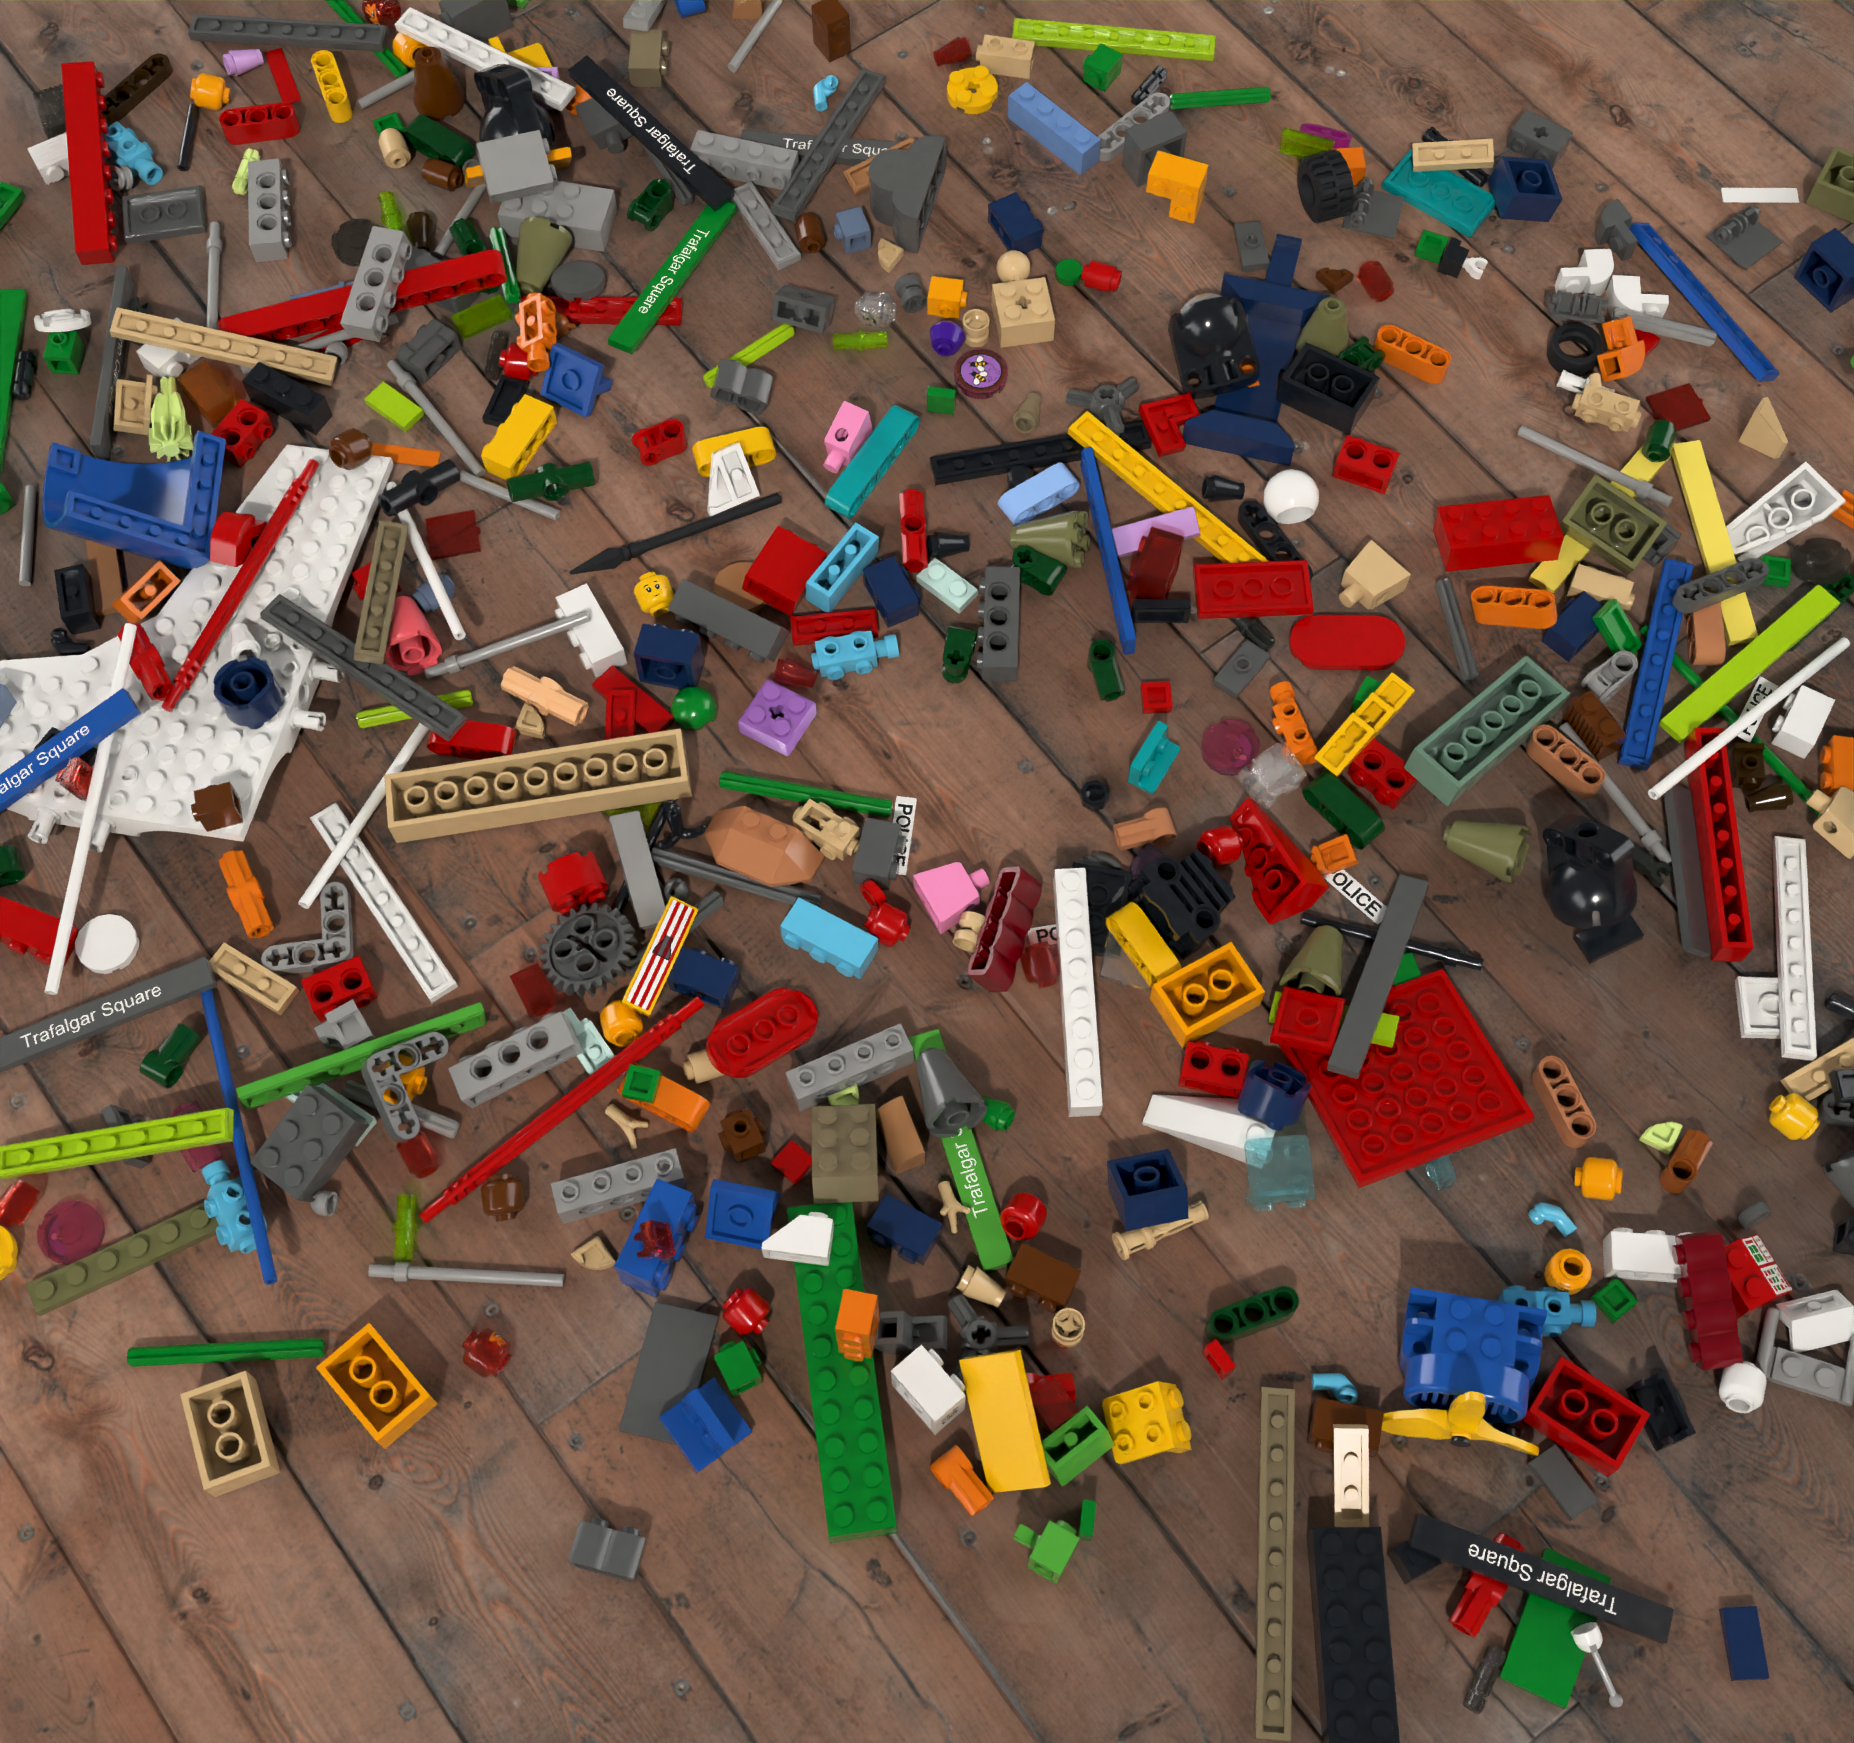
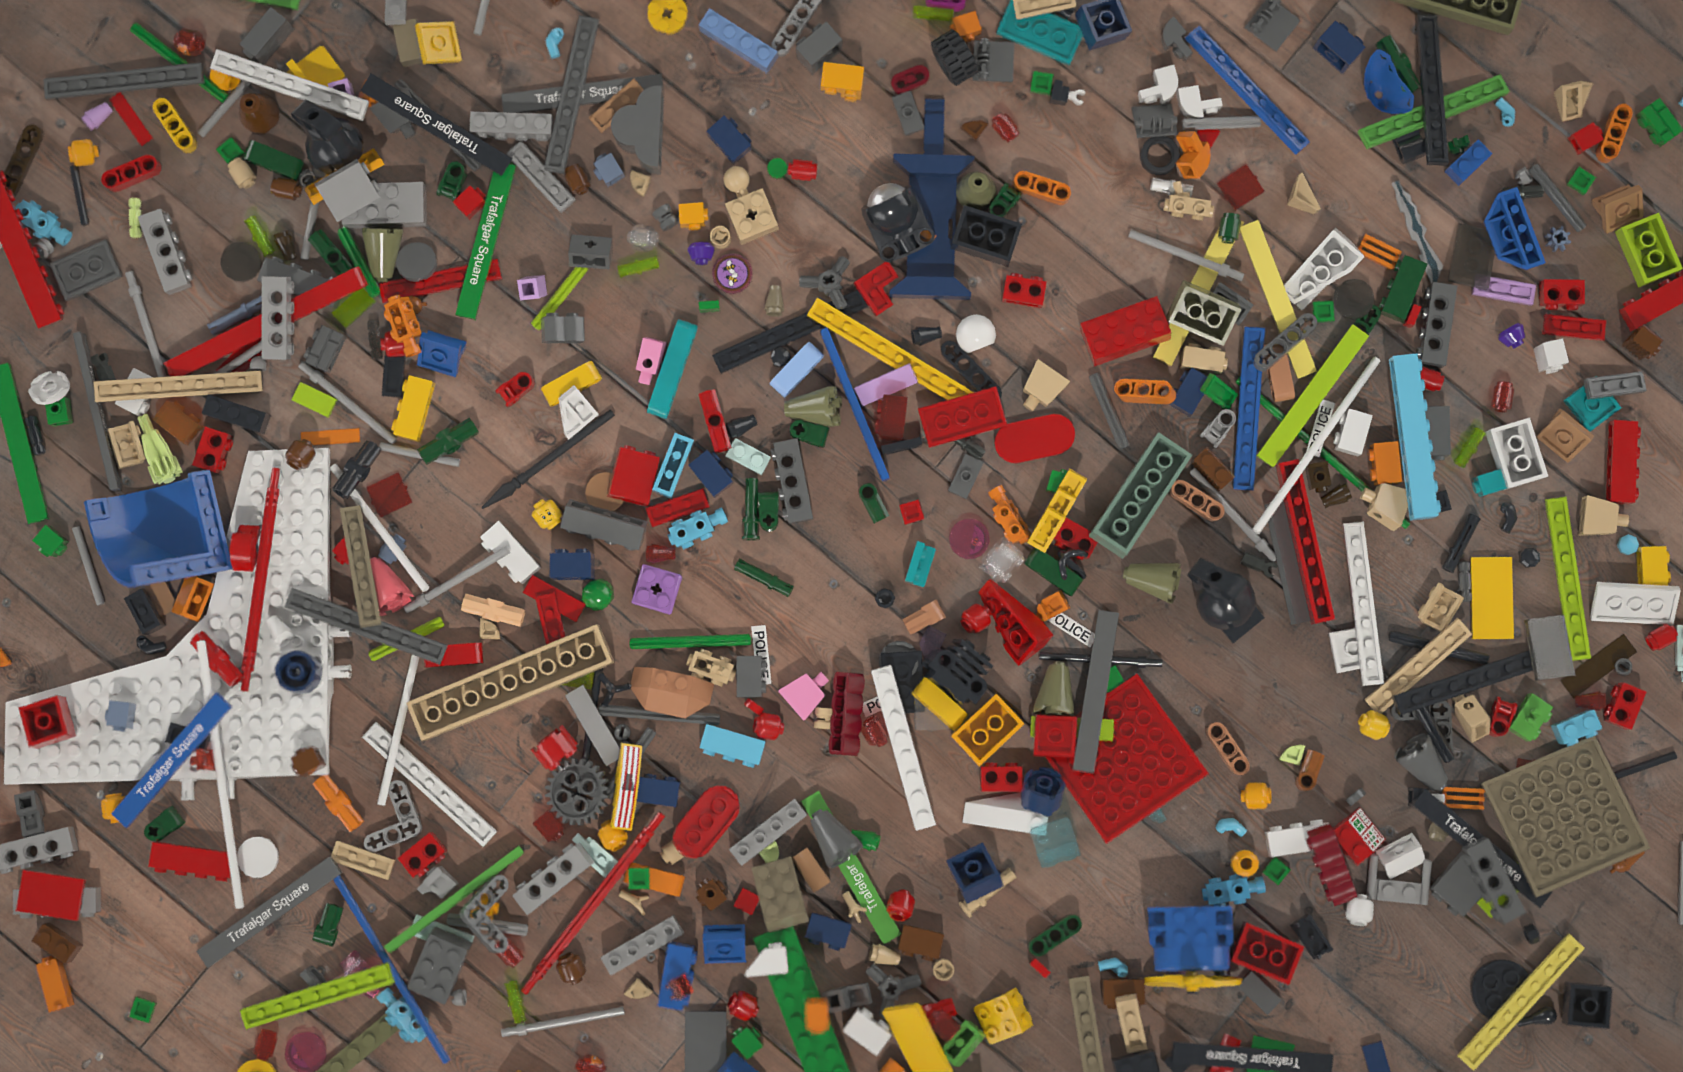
camera: 10 degrees left, 20 degrees up
none -> yellow plate [415,22,462,64]
none -> red brick [453,186,485,220]
none -> lavender brick [517,275,547,300]
none -> dark green pin [734,558,794,597]
none -> dark green pin [742,478,760,541]
none -> dark red plate [891,65,930,94]
none -> black piece [1057,549,1089,580]

